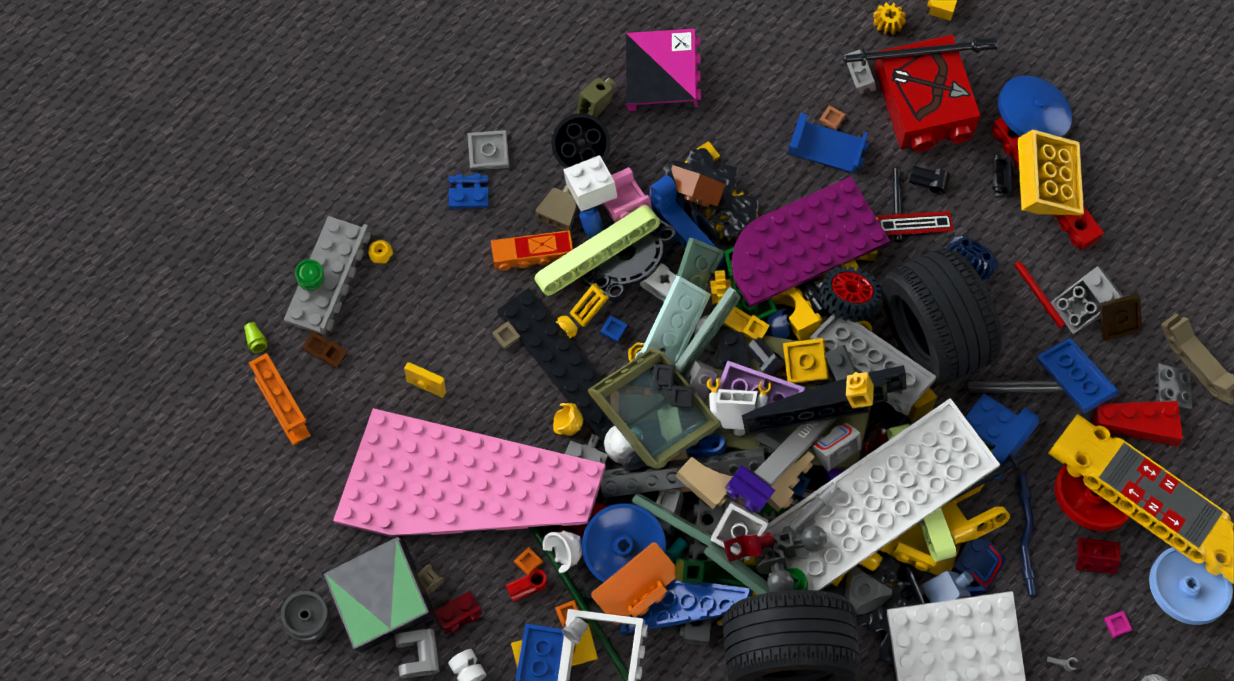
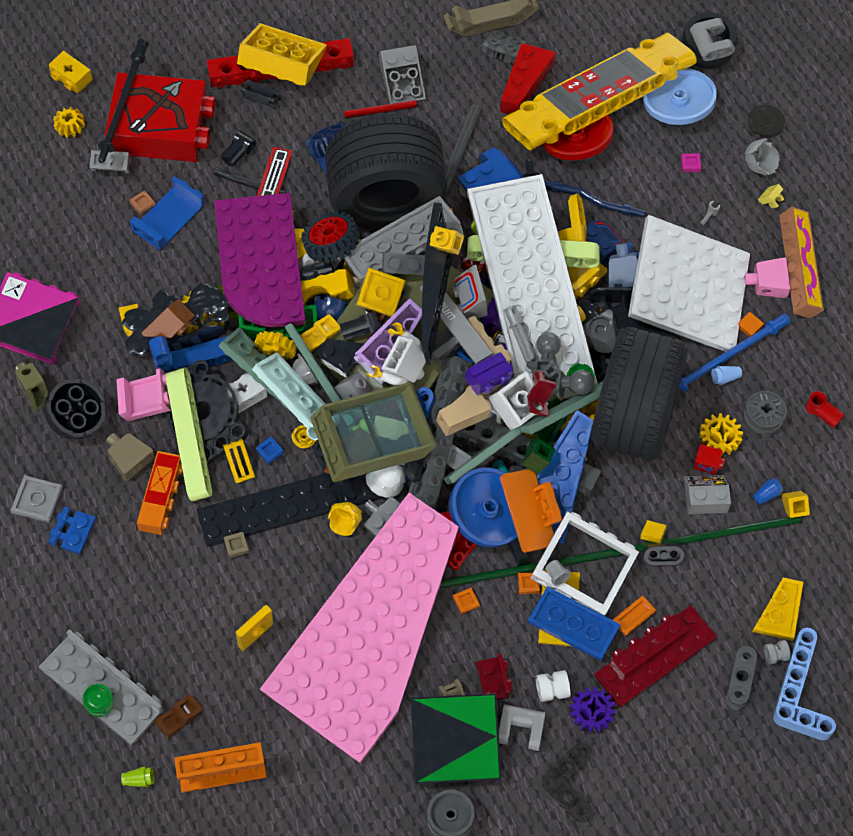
camera: 70 degrees left, 5 degrees down
yellow plate [368,240,393,263] -> none
red piece [505,569,548,602] -> none
white helmet [543,530,583,573] -> none
yellow plate [556,316,578,338] -> none
white brick [563,155,617,212] -> none
blue brick [579,207,603,237] -> none
black tile [653,364,694,408] -> none
blue dish [998,76,1072,137] -> none
blue tile [1037,338,1118,414] -> none
dark red bracket [1075,537,1121,575] -> none
dark brown tile [1100,294,1142,340] -> none

